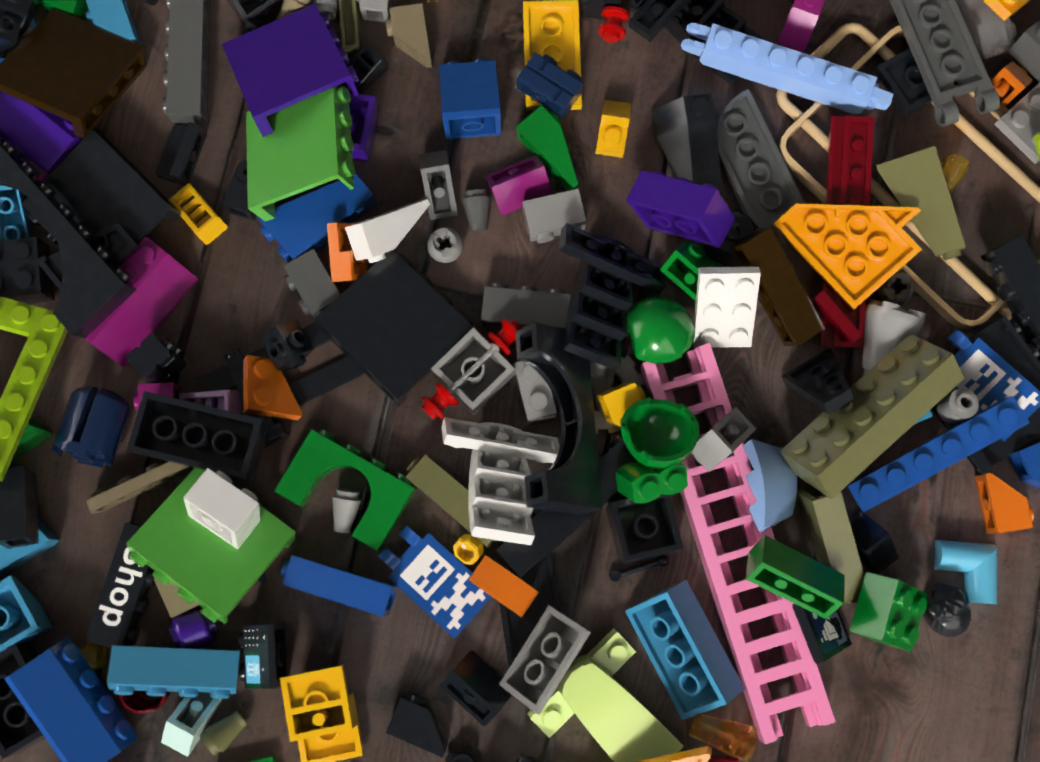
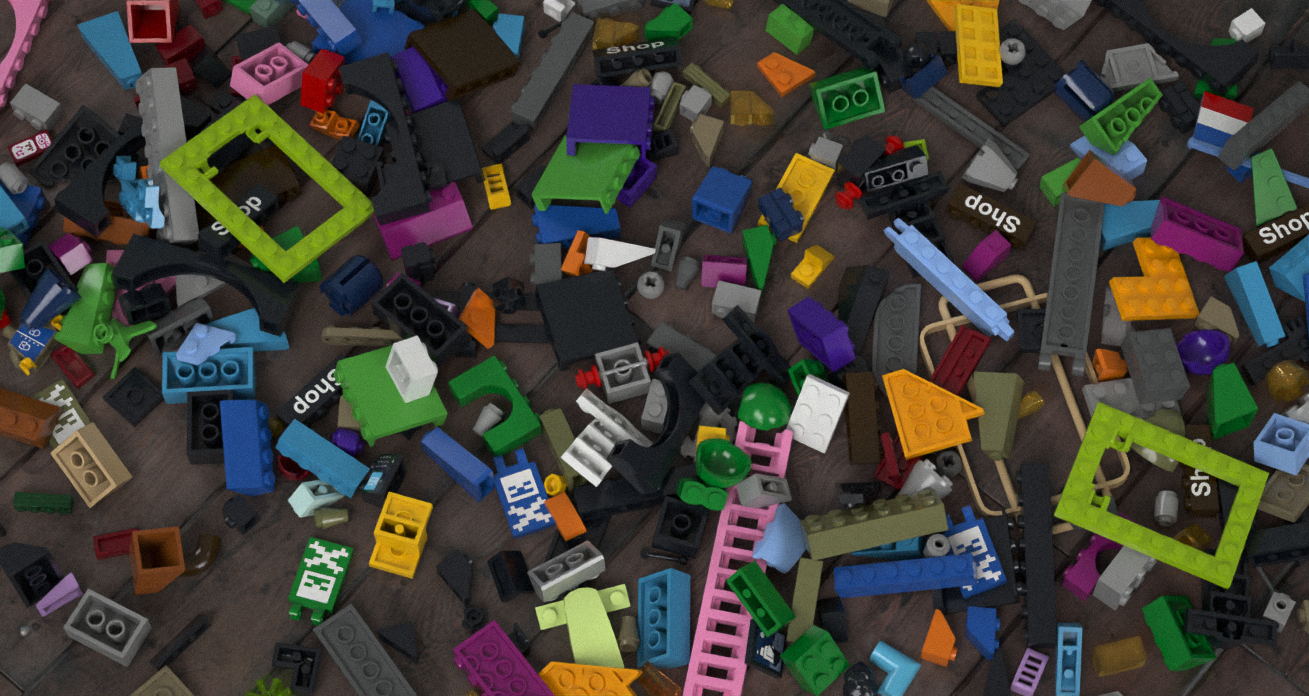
camera: 30 degrees right, 15 degrees down
none -> dark tan cone [617,616,640,653]

